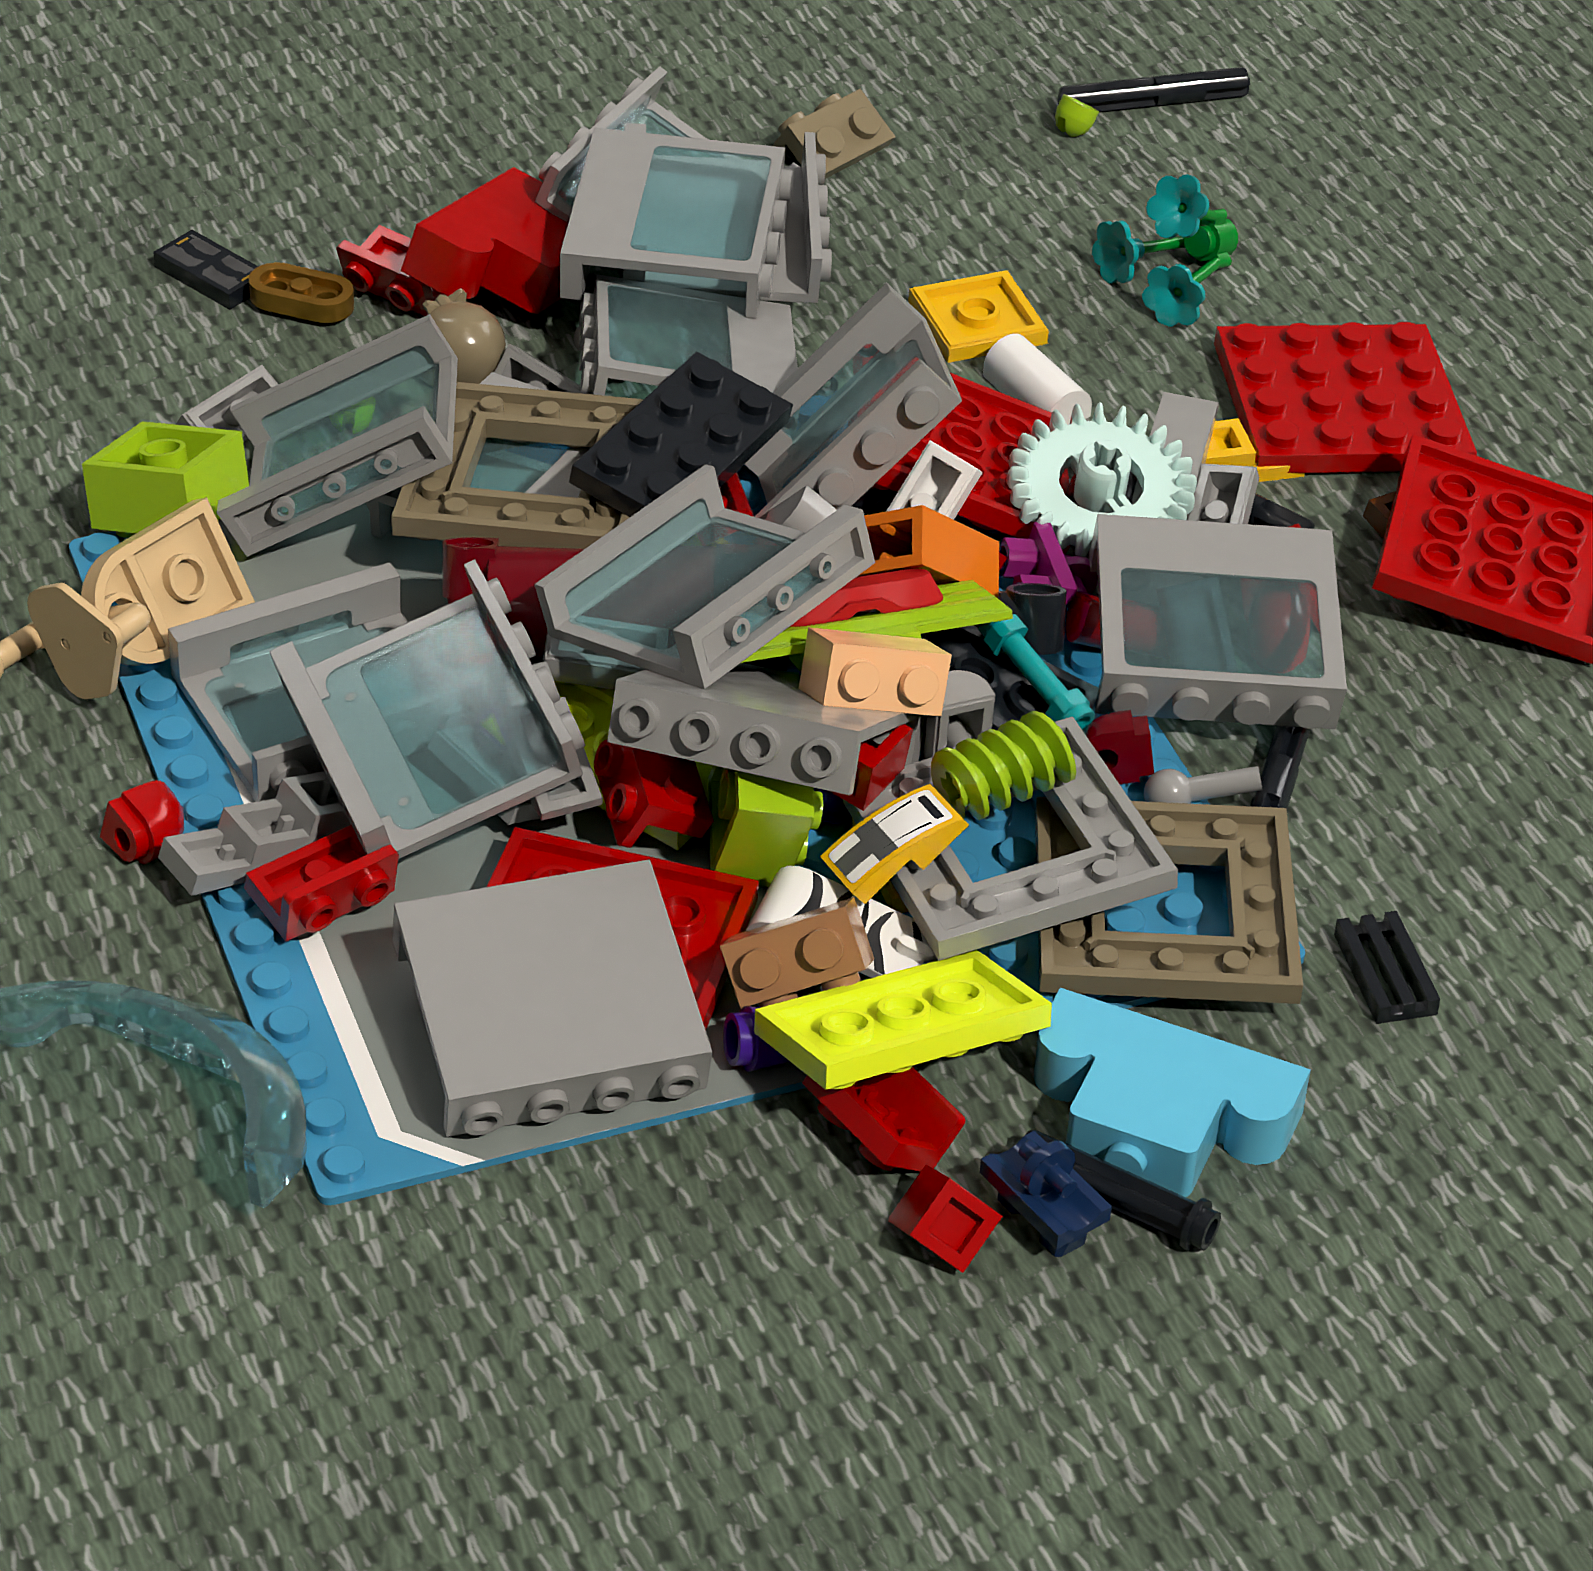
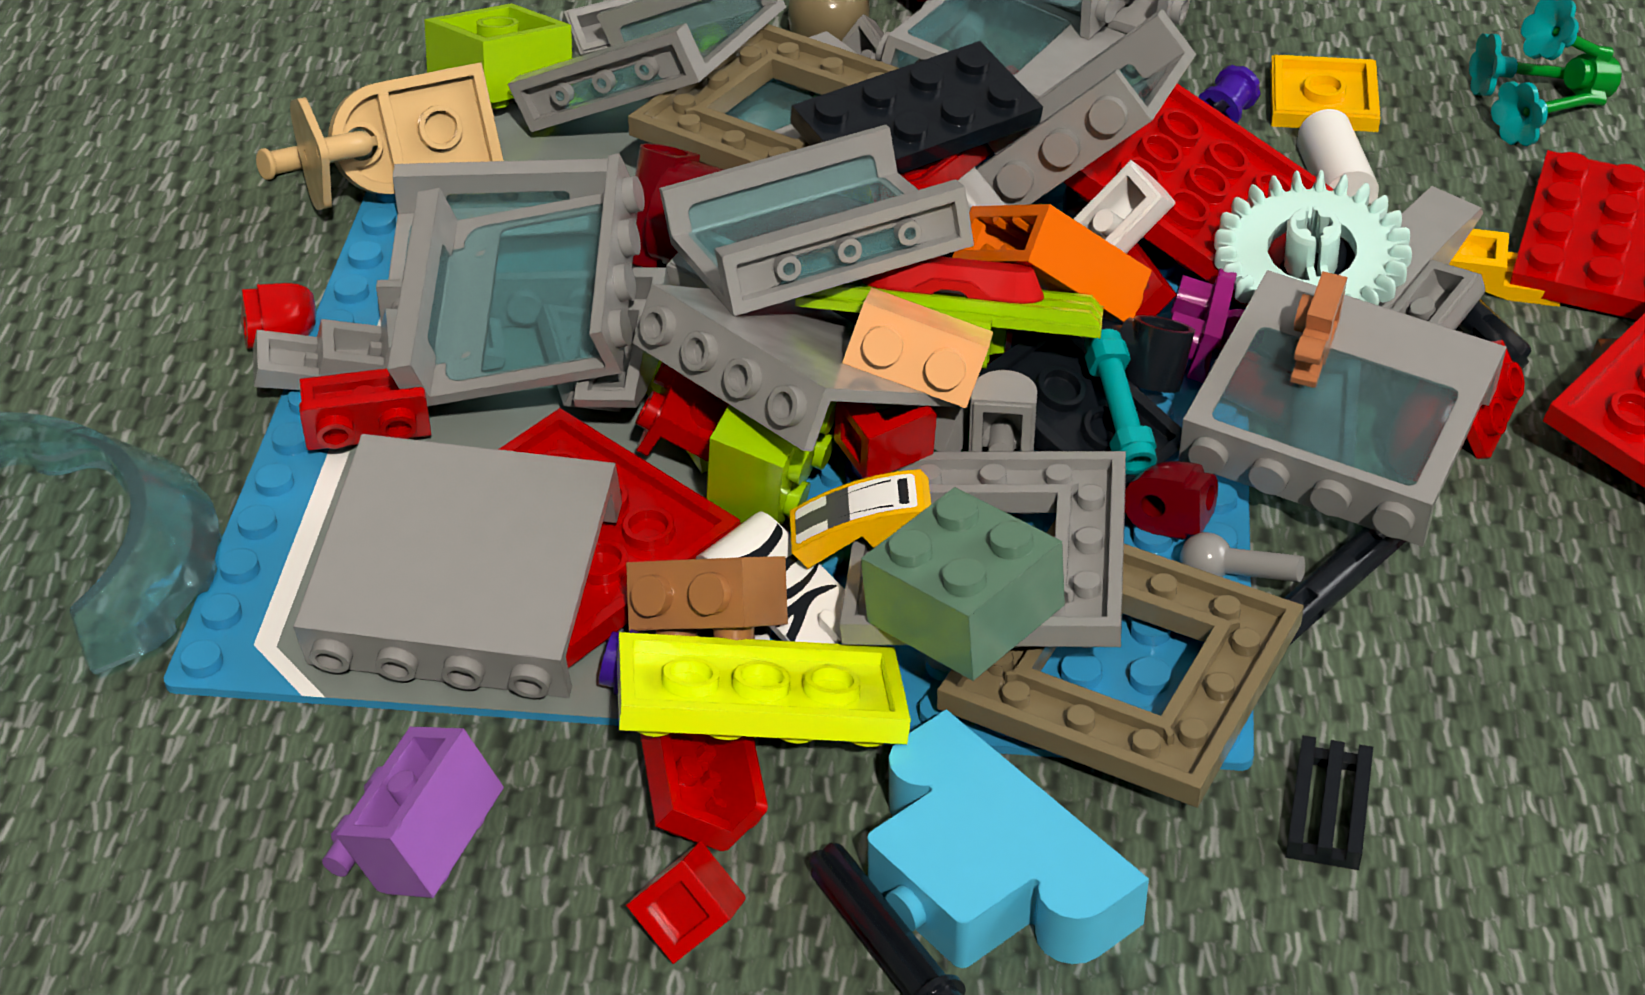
camera: 30 degrees right, 0 degrees up
lime piece [931,711,1077,820] -> none
dark blue hips [979,1131,1112,1257] -> none
none -> medium lavender brick [322,726,504,898]
none -> sand green brick [861,487,1065,681]
none -> nougat plate [1290,271,1348,388]

